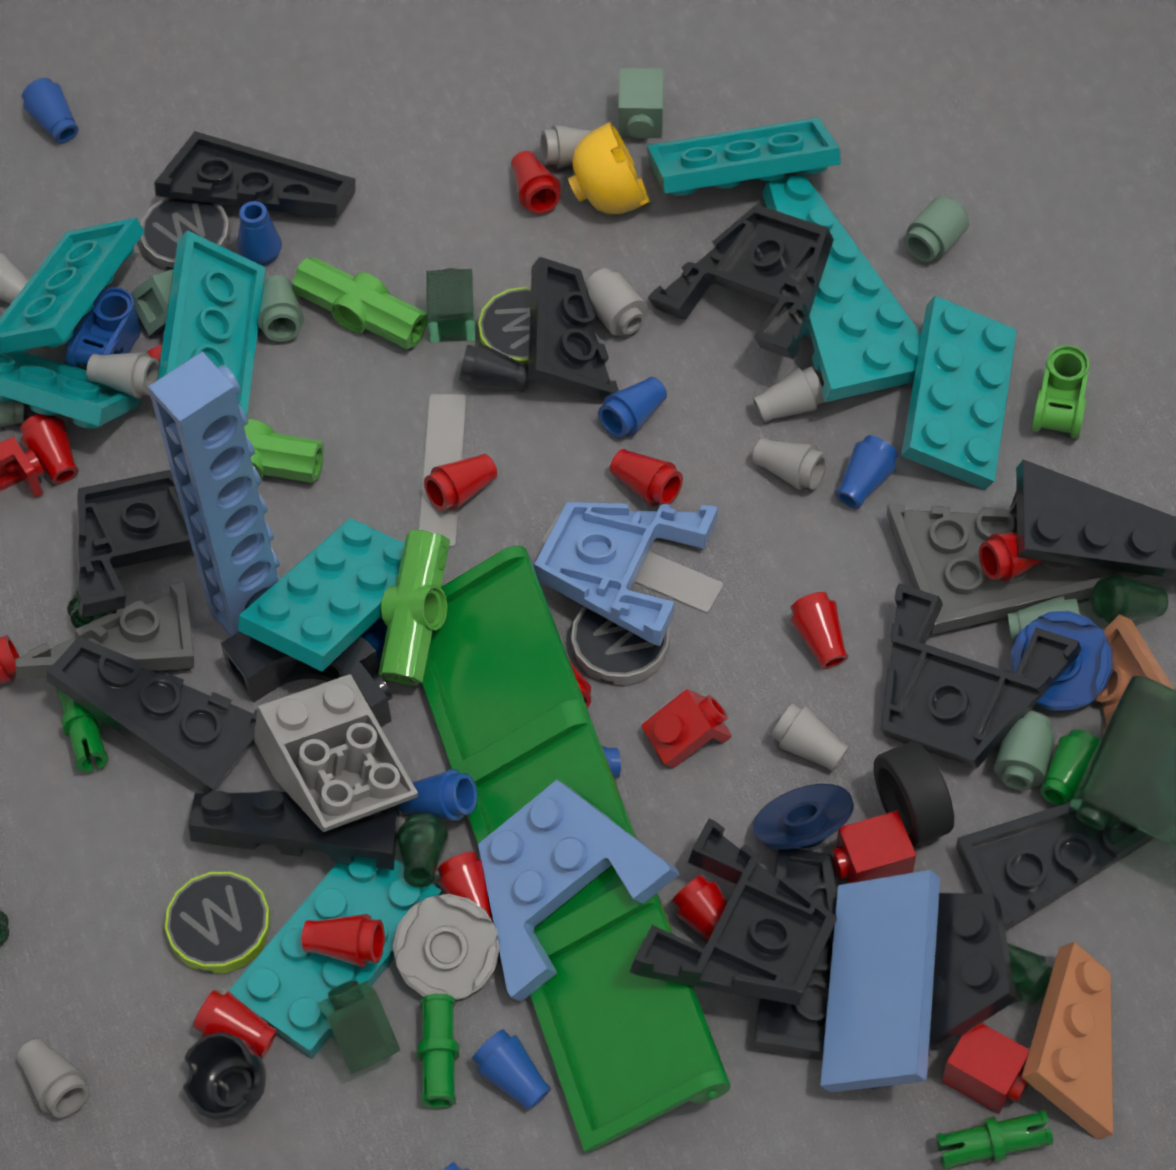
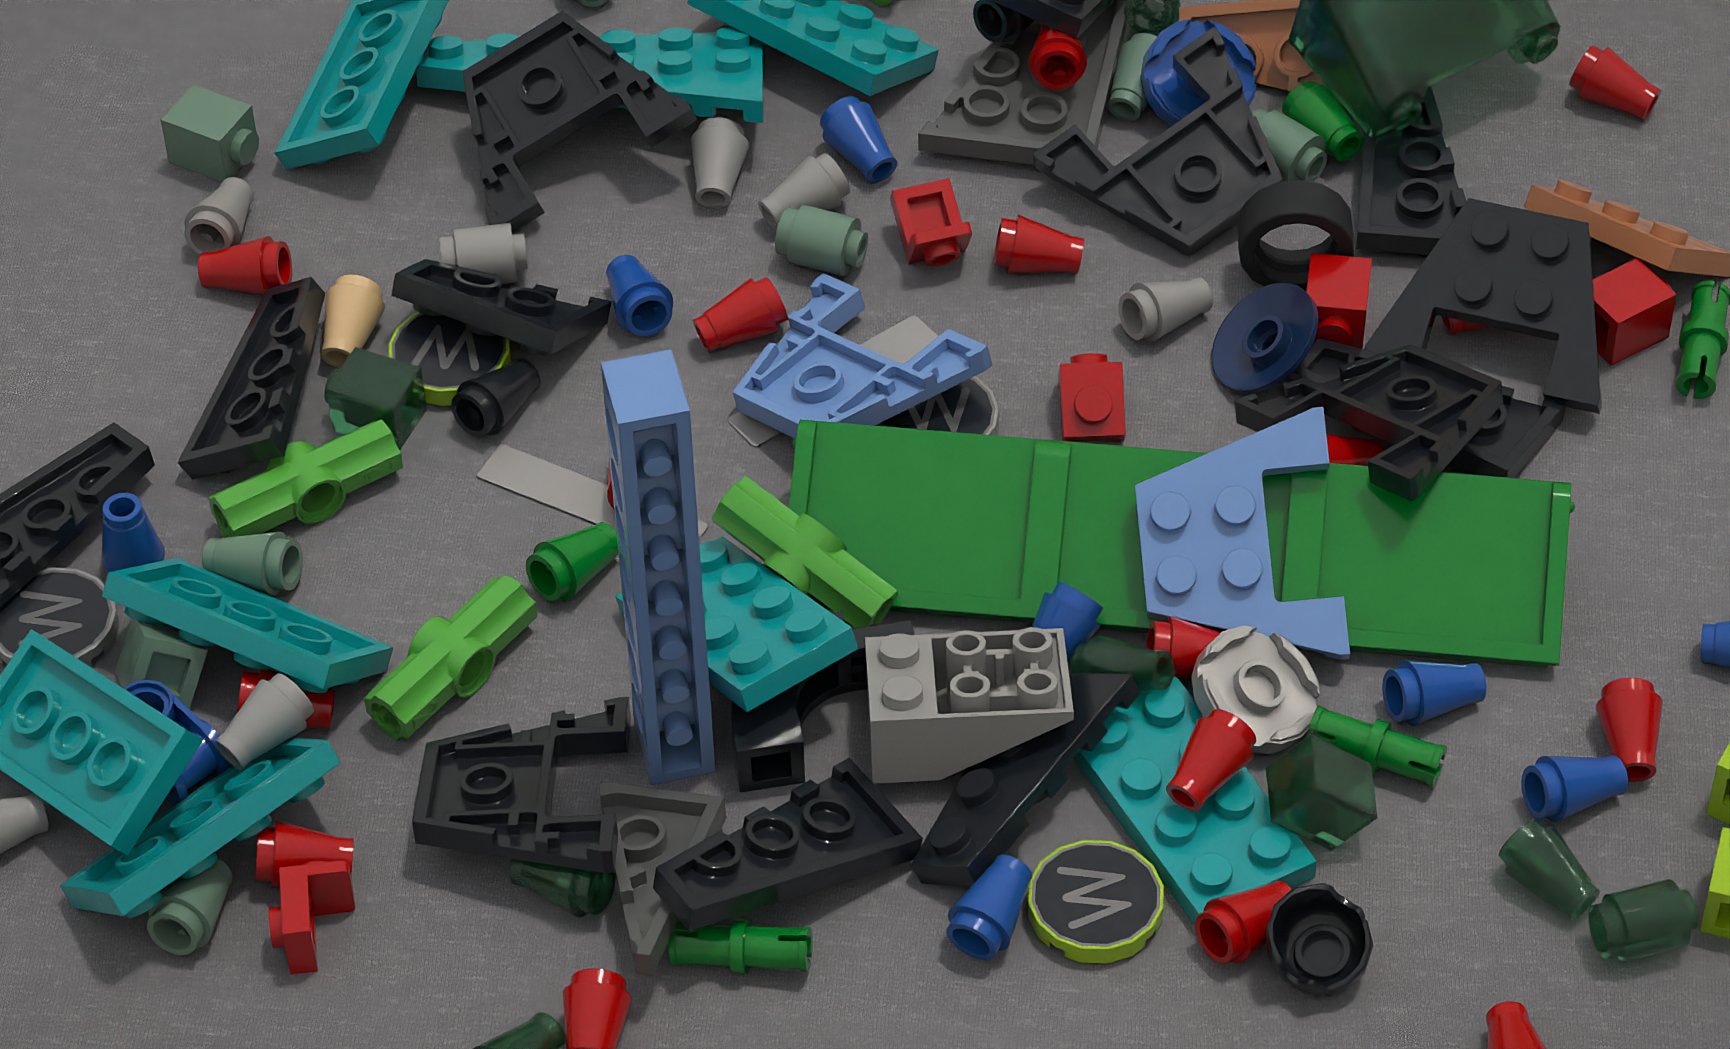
camera: 65 degrees left, 10 degrees down
yellow cylinder [568,122,650,214] -> none
medium blue tile [820,870,940,1093] -> none
none -> black wing [177,277,326,480]
none -> tan cone [320,274,385,369]
none -> green cone [525,522,619,601]
none -> sand green brick [775,205,868,276]
none -> red bracket [890,178,972,267]
none -> blue cone [946,855,1032,960]

